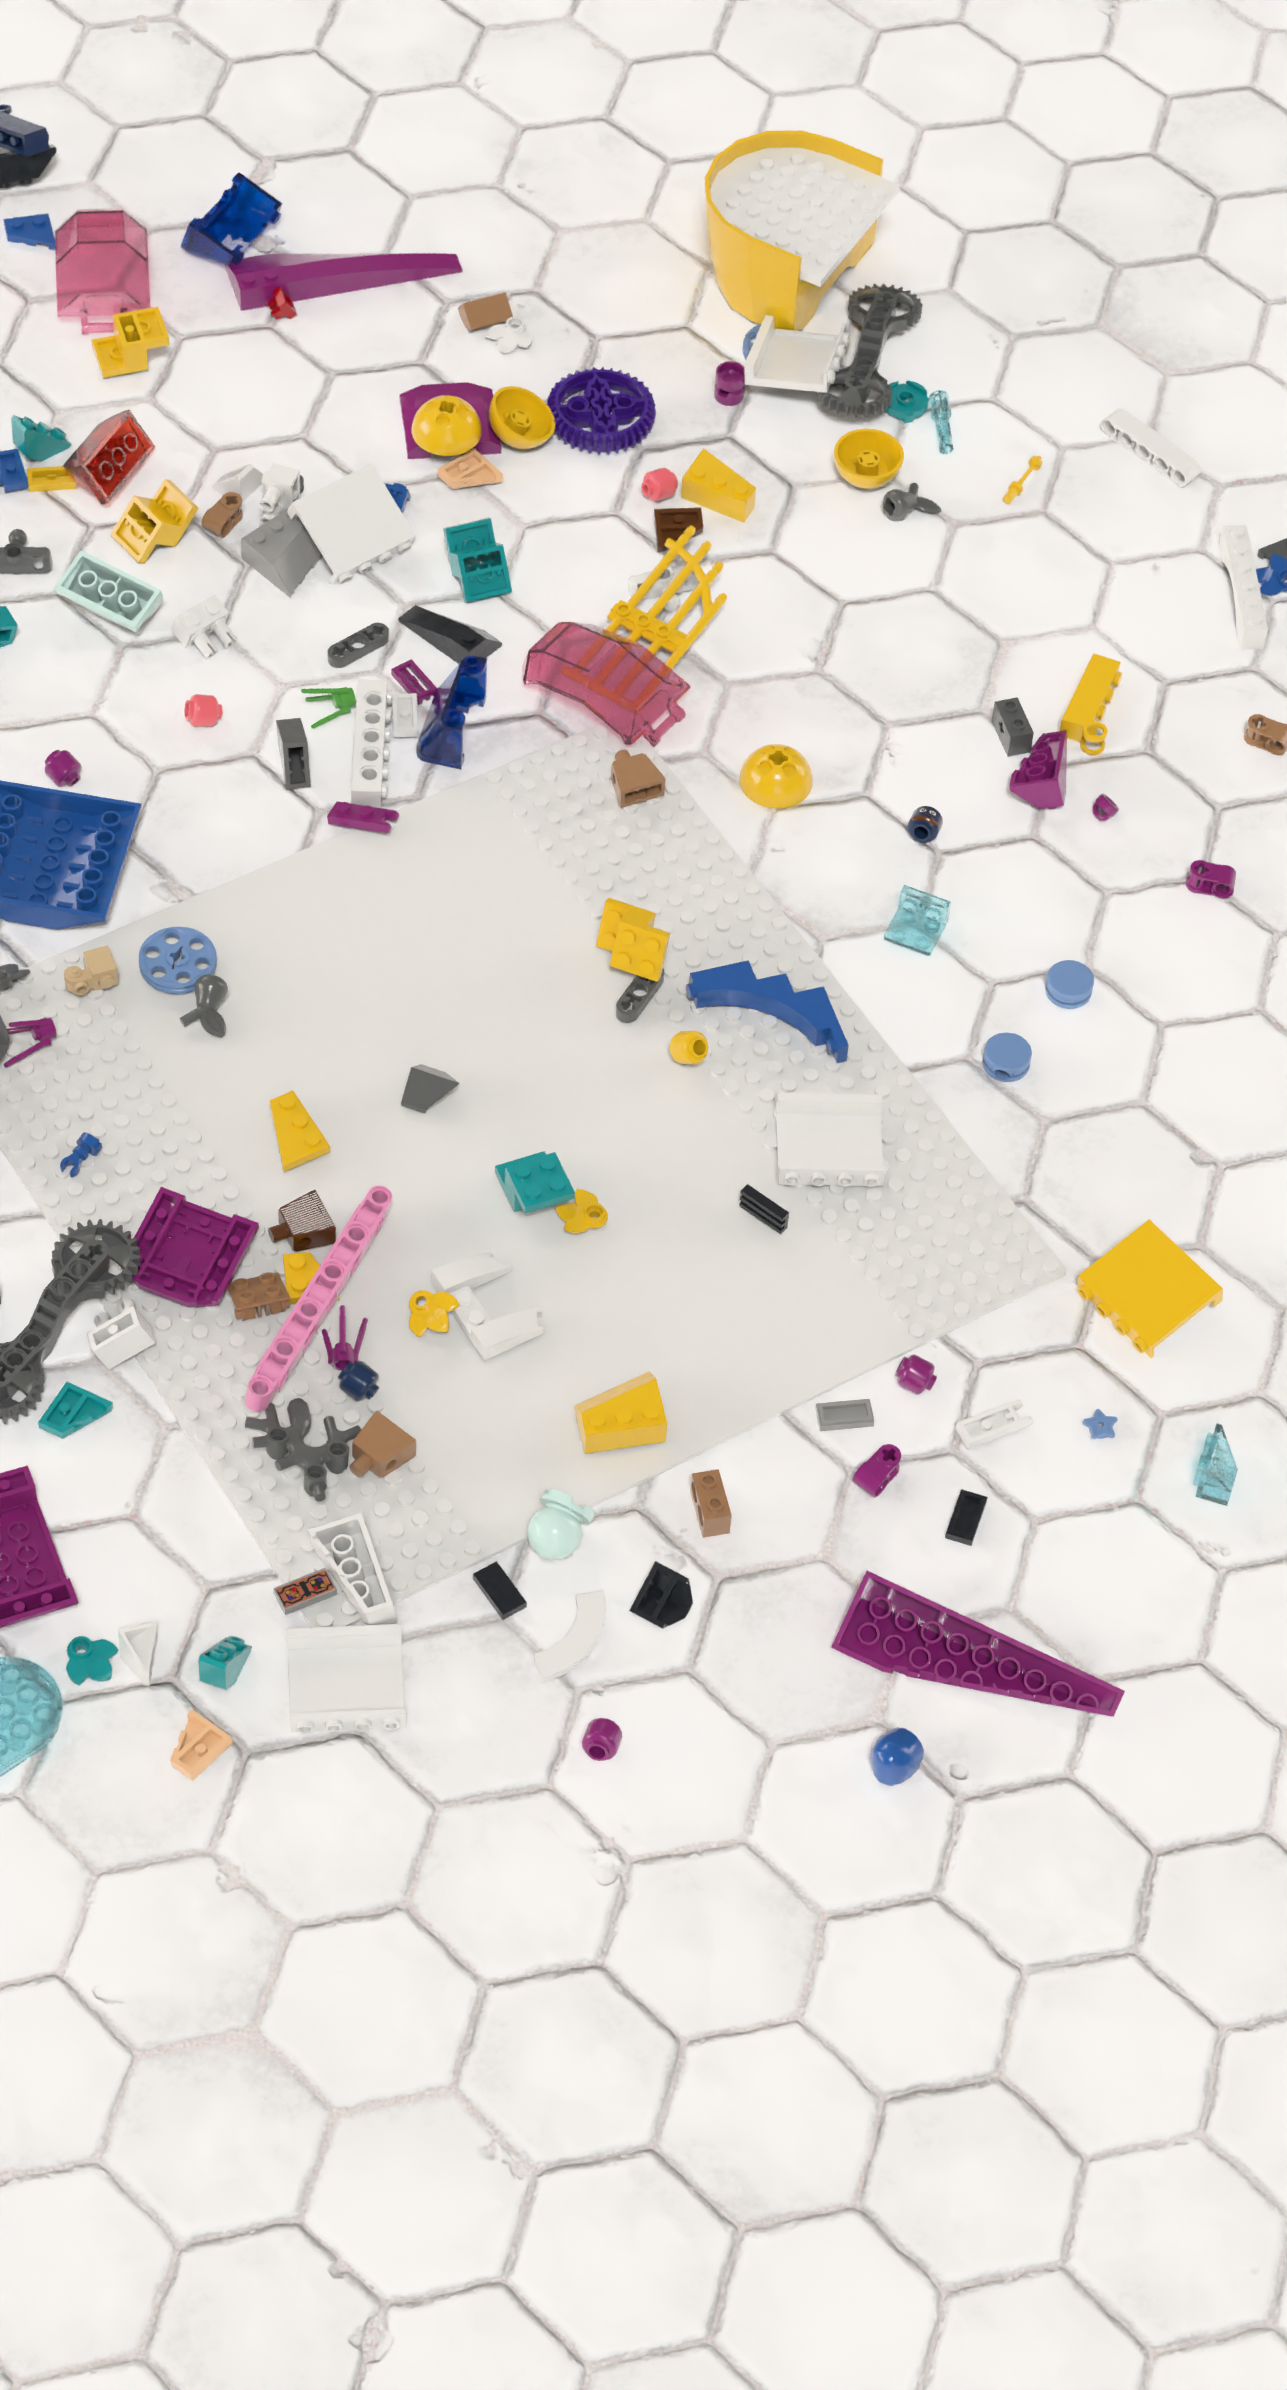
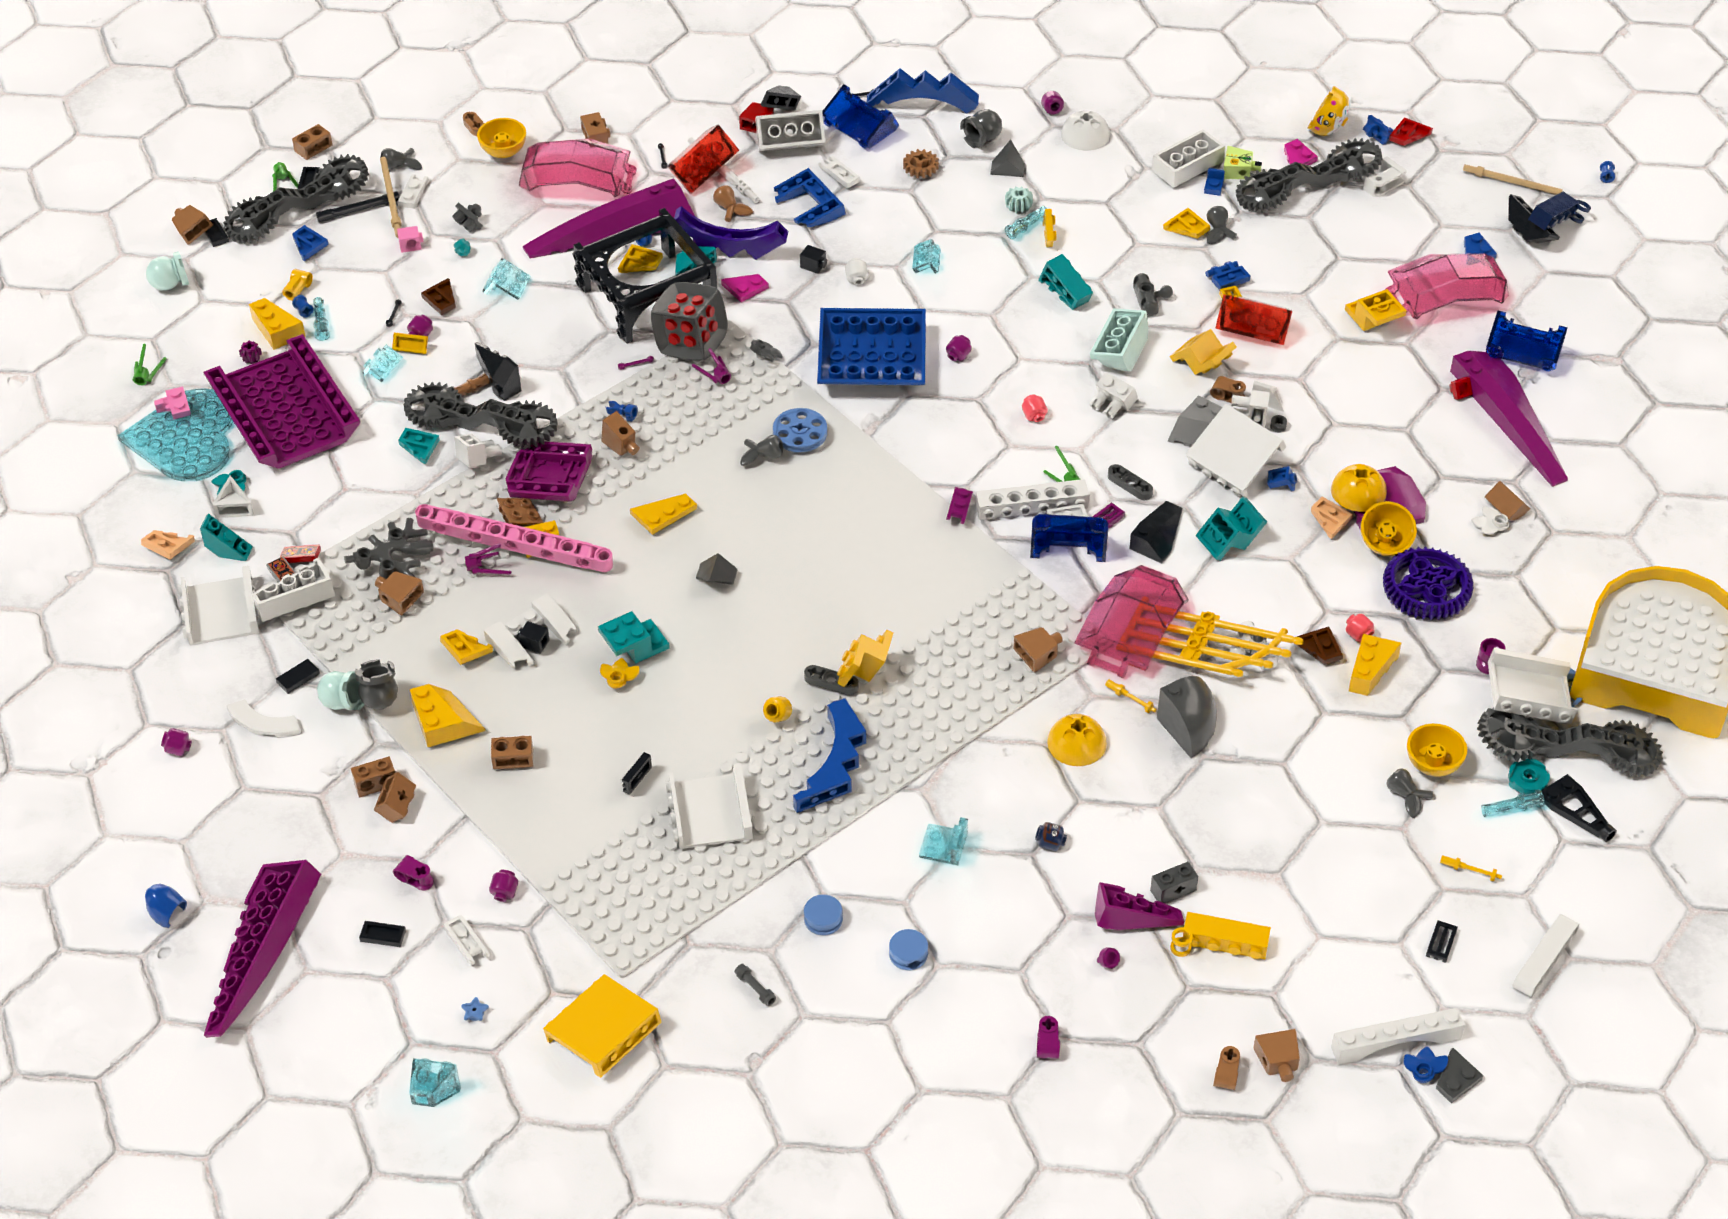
camera: 85 degrees right, 5 degrees down
teal slope [11,415,72,462] -> none
tan brick [64,945,118,996] -> none
reddish brown torso [268,1190,336,1252] -> none
dark grey slope [276,718,311,790] -> none
dark blue head [338,1361,380,1401] -> none
yellow plate [409,1290,460,1337] -> none
black slope [629,1561,693,1629] -> none
light grey tile [815,1399,874,1431] -> none
none -> tile [279,544,321,563]
none -> dark grey tile [355,659,398,710]
none -> medium nougat brick [374,772,416,823]
none -> yellow wing [440,629,493,665]
none -> medium nougat brick [491,736,533,769]
none -> black brick [517,621,550,654]
none -> medium nougat torso [601,411,640,456]
none -> dark grey bar [734,963,776,1006]
none -> yellow piece [1105,679,1157,713]
none -> dark grey brick [1157,676,1217,758]
none -> medium nougat torso [1253,1029,1300,1082]
none -> black tile [1426,920,1458,963]
none -> black plate [1537,774,1617,842]

